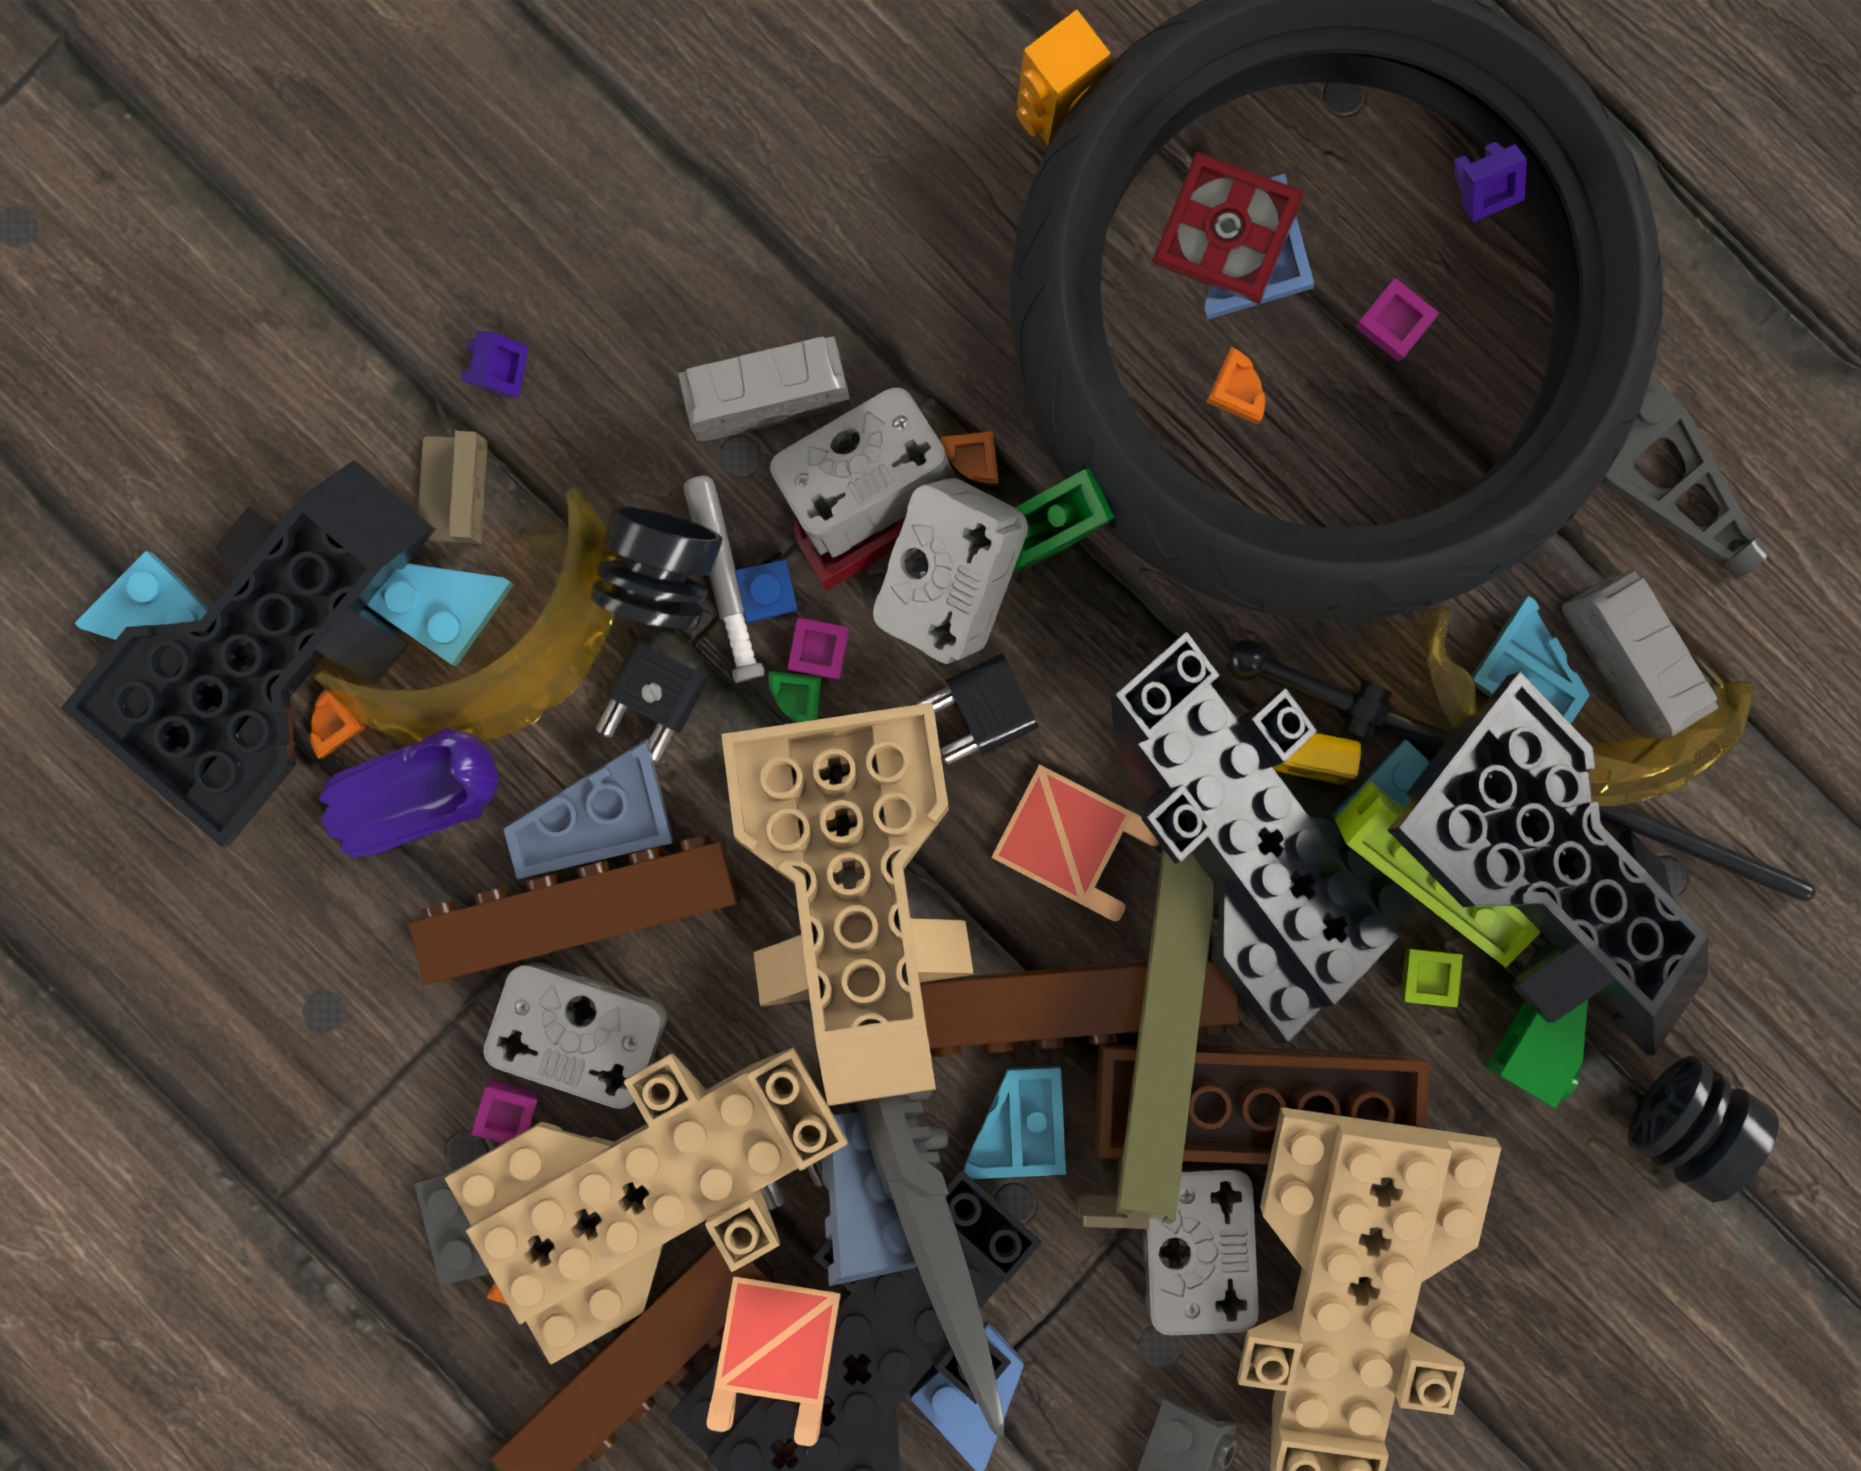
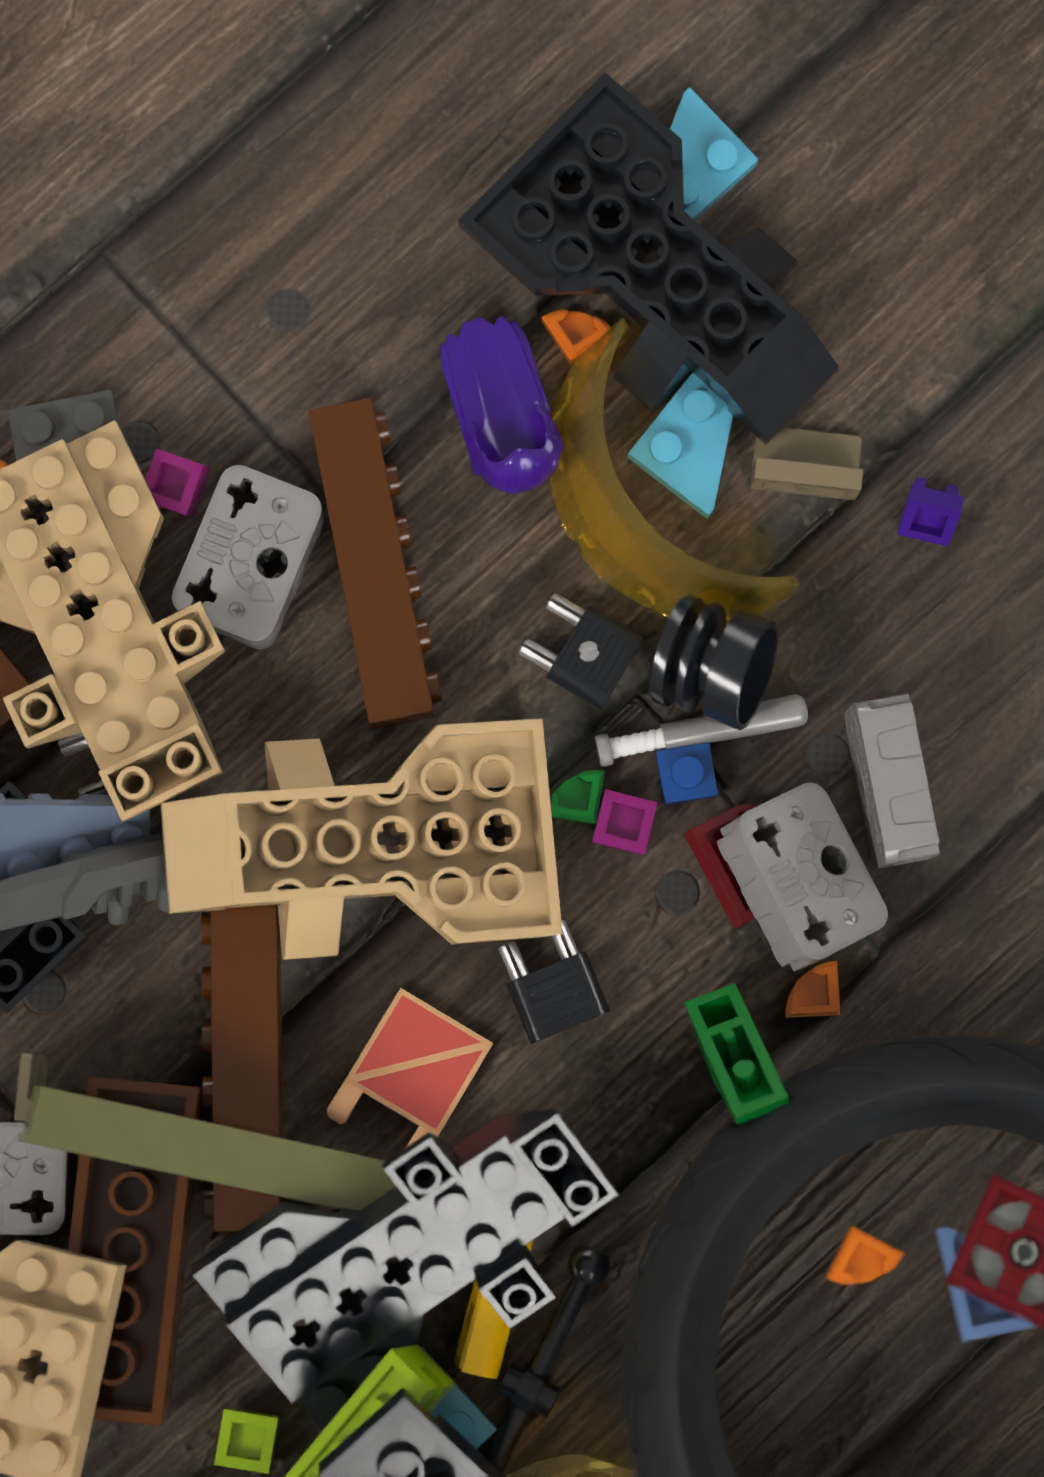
camera: 90 degrees right, 5 degrees down
sand blue wing [503,738,673,879] -> none
light grey axle [873,477,1028,664] -> none
medium azure wing [963,1065,1066,1179] -> none
magenta plate [1355,278,1439,362] -> none

